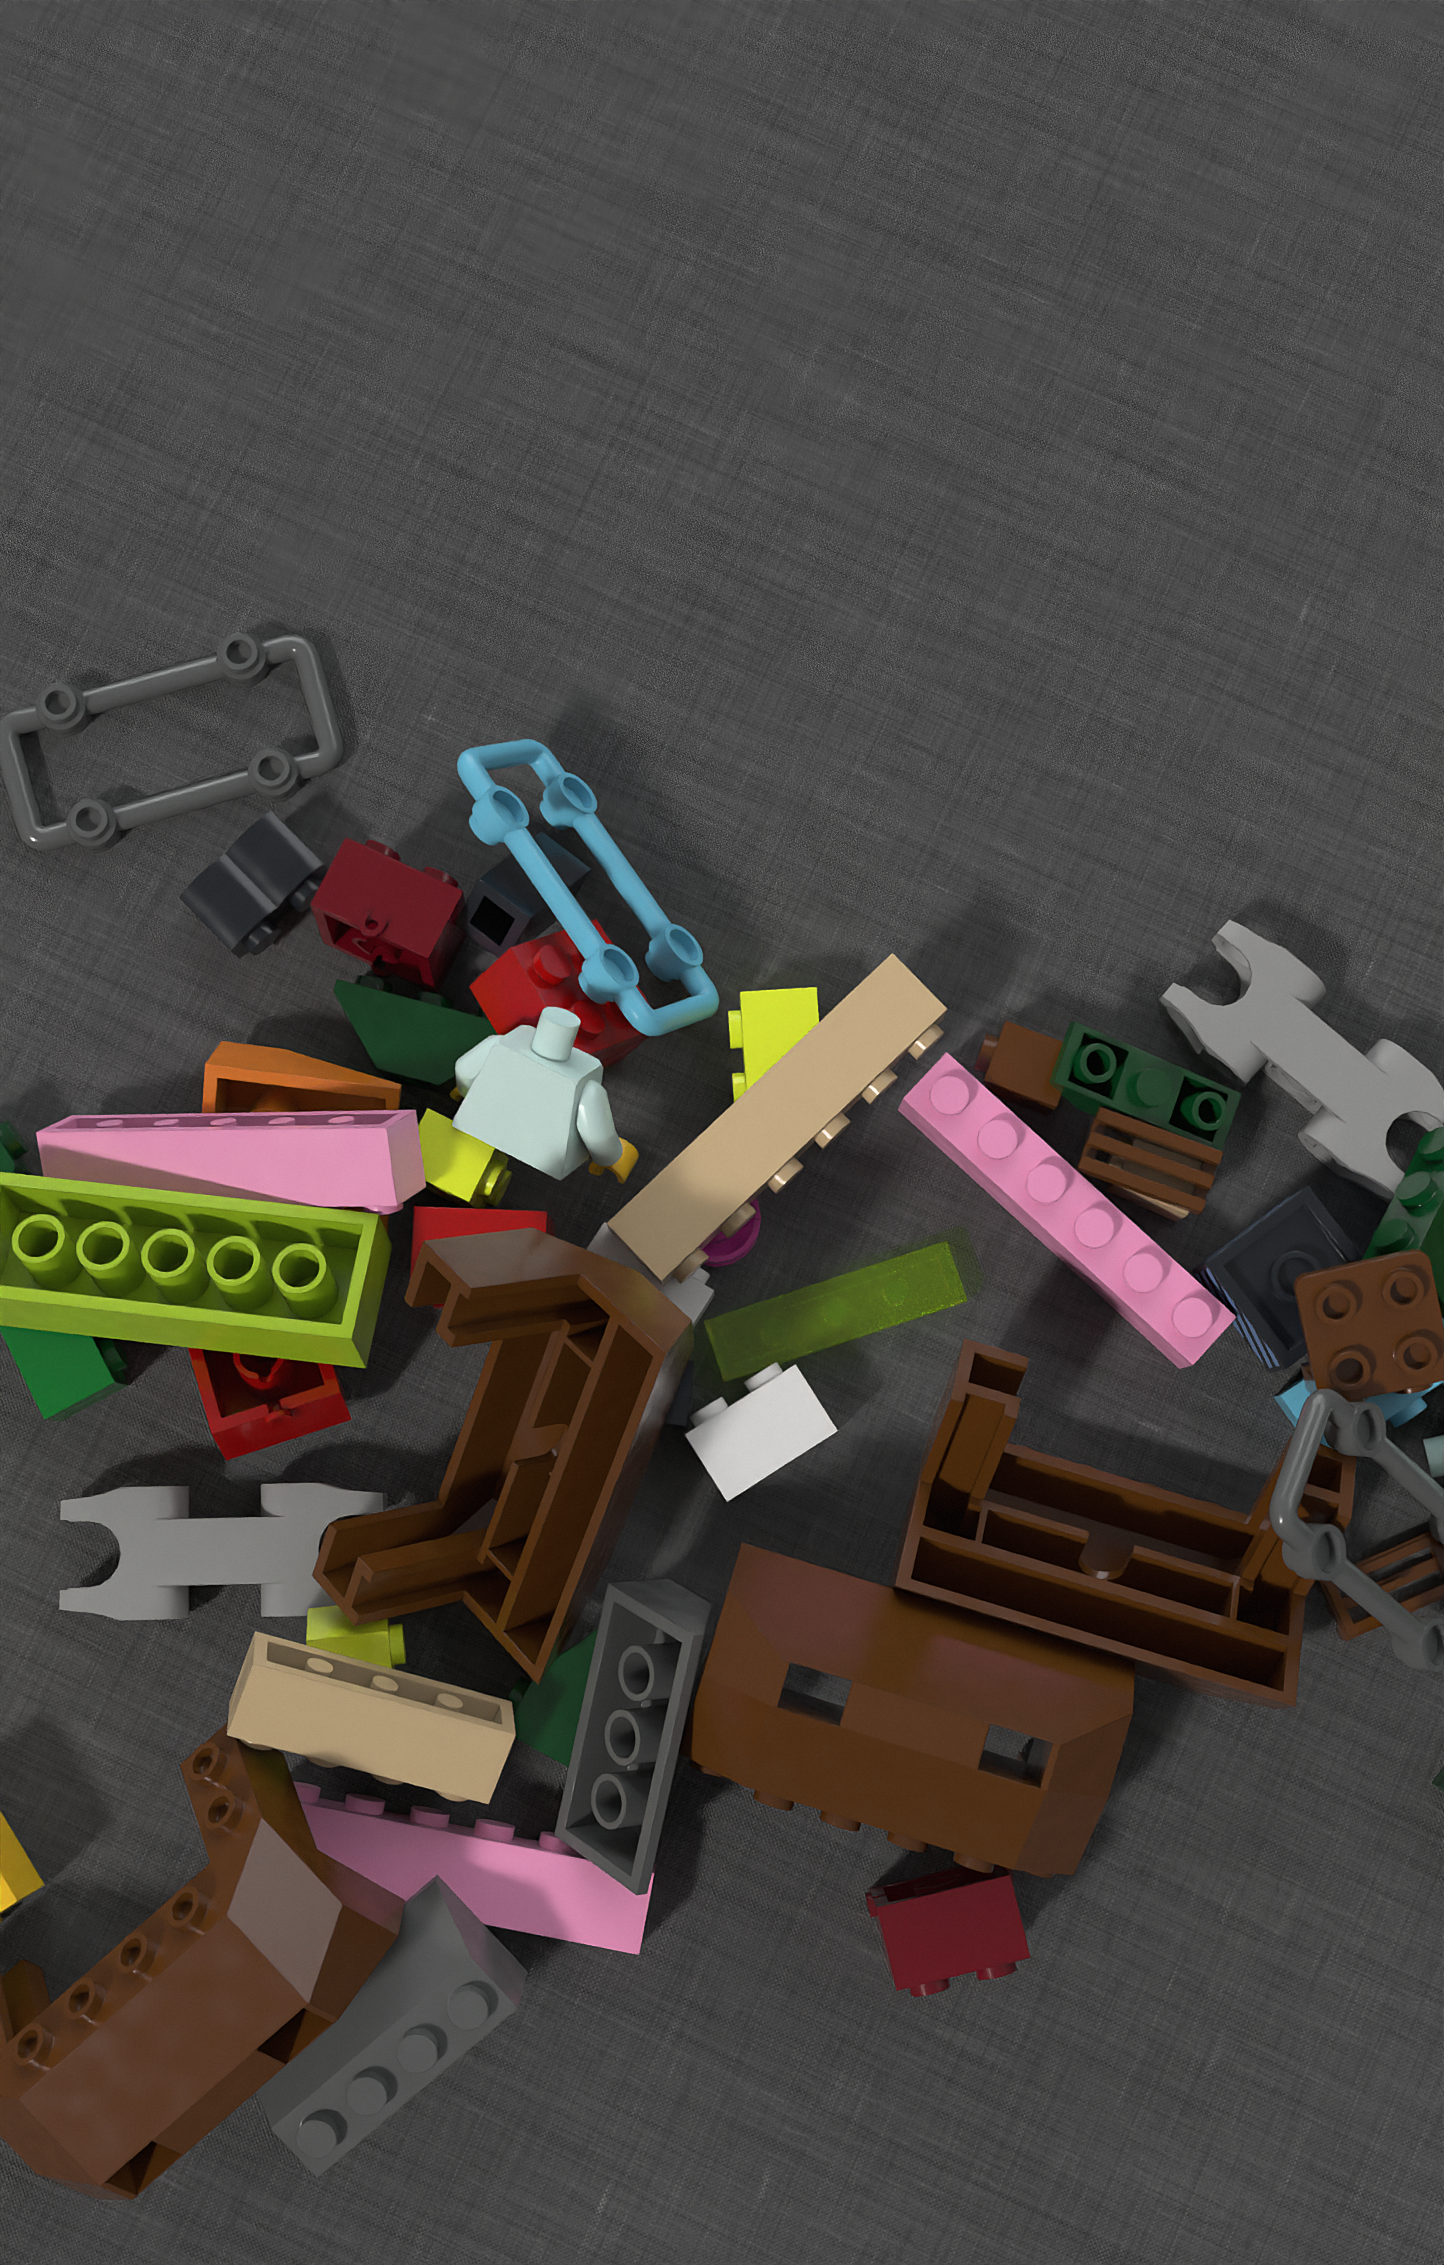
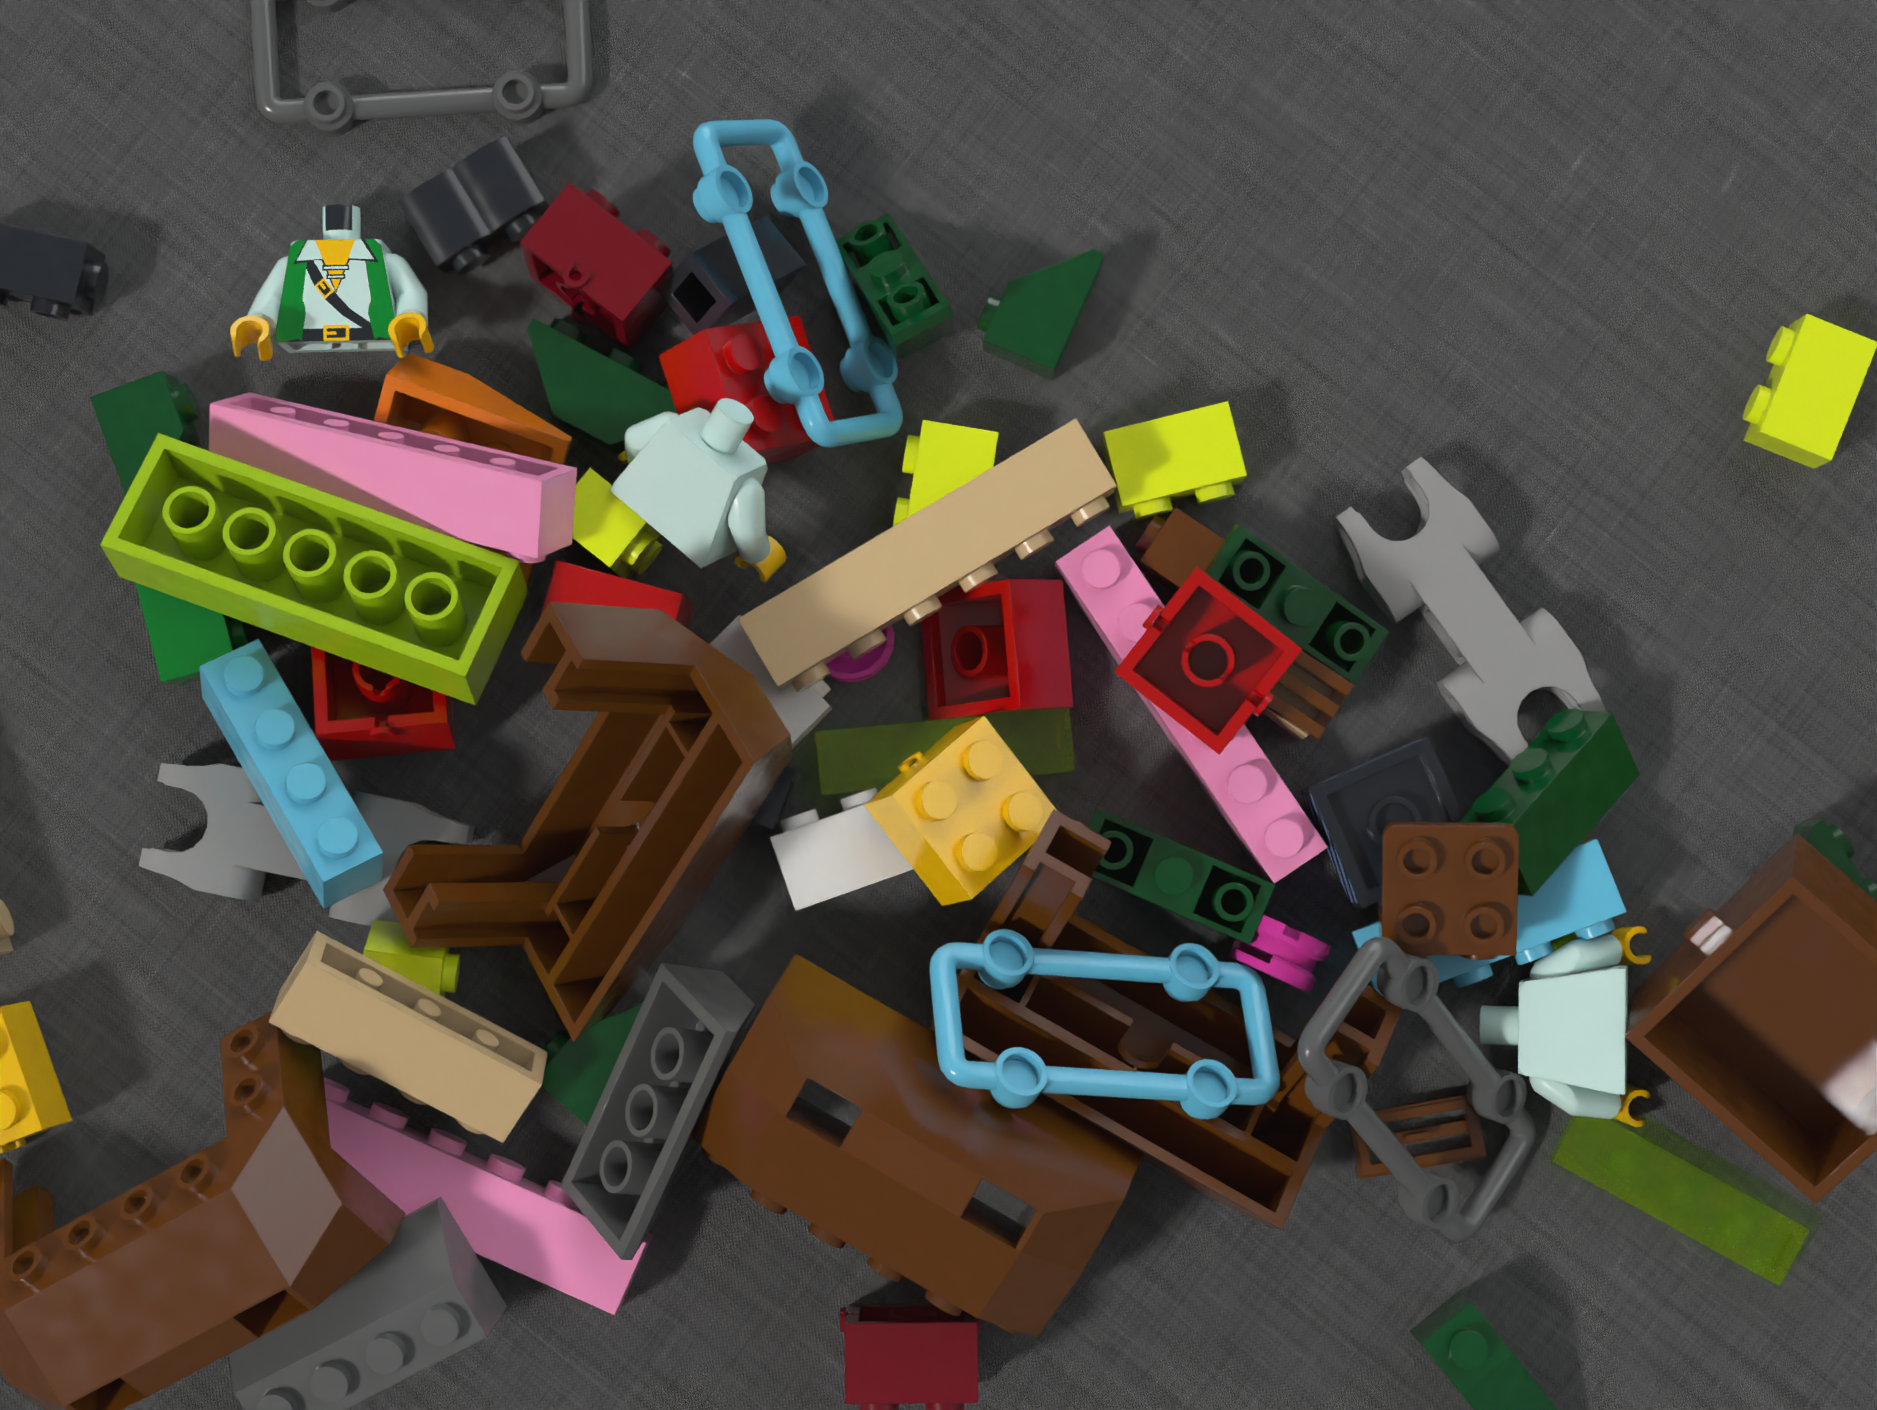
camera: 20 degrees right, 5 degrees up
none -> medium azure brick [199,639,383,909]
none -> torso [230,204,435,361]
none -> dark green slope [835,213,954,361]
none -> yellow brick [864,716,1057,906]
none -> red slope [921,579,1074,721]
none -> medium azure bar [929,929,1280,1119]
none -> dark green slope [976,249,1105,380]
none -> dark green slope [1088,808,1275,945]
none -> neon yellow brick [1101,401,1247,520]
none -> red brick [1114,567,1303,755]
none -> dark pink wheel [1228,915,1331,994]

